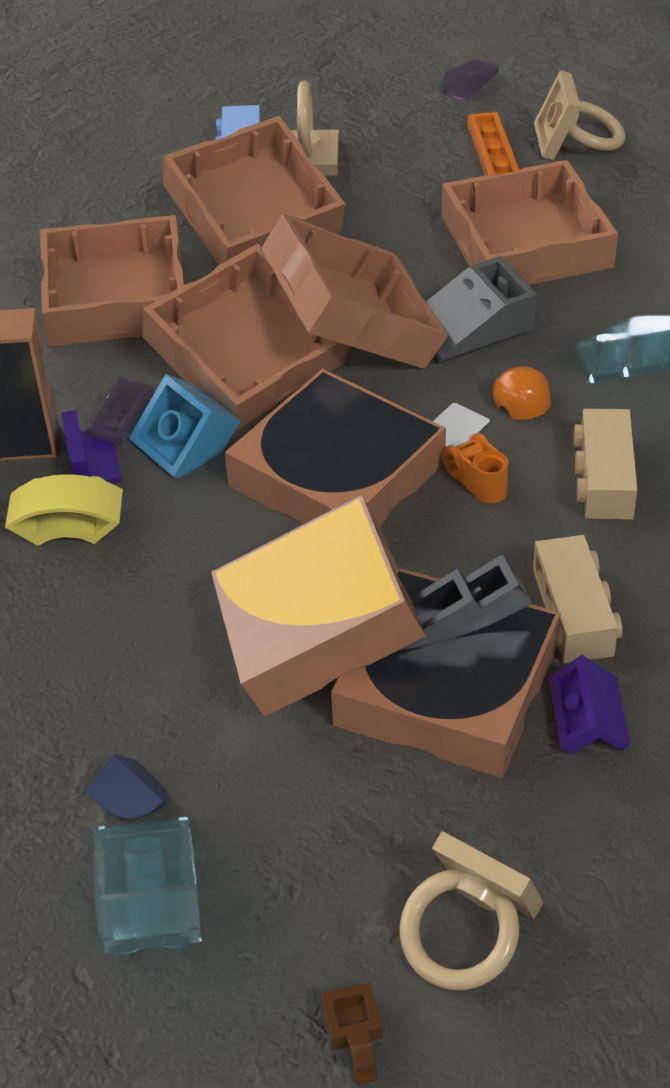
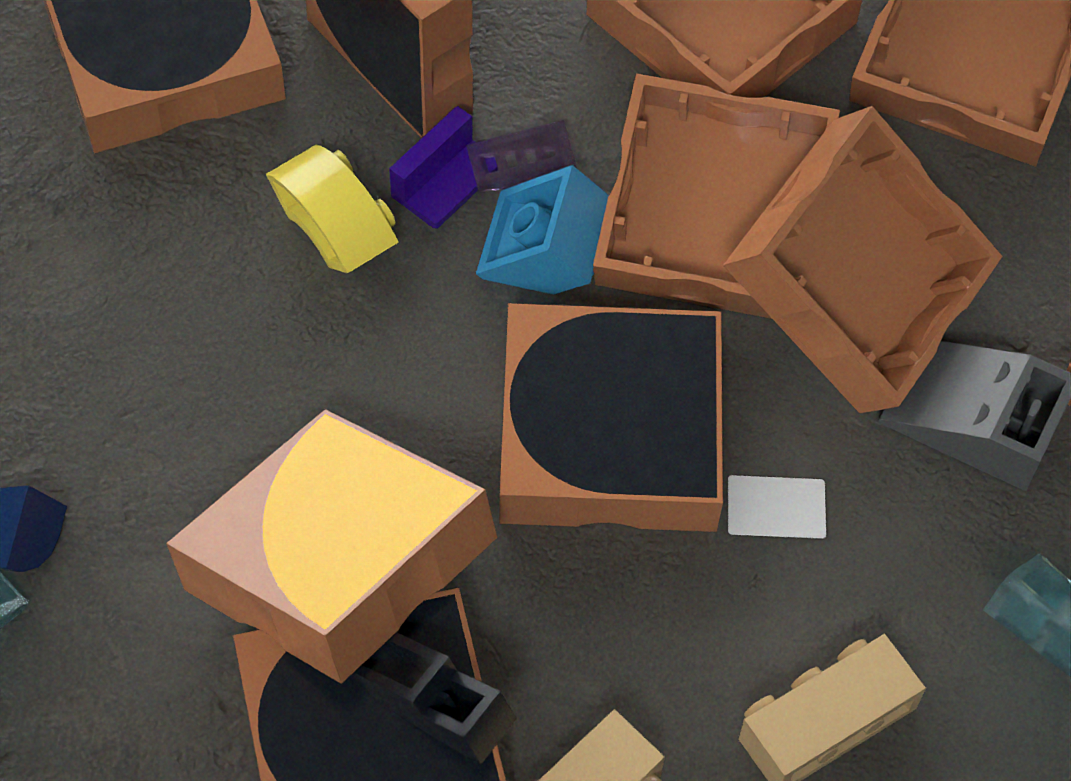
camera: 50 degrees right, 15 degrees up
orange piece [442,433,508,503] -> none
orange hair [492,366,551,420] -> none

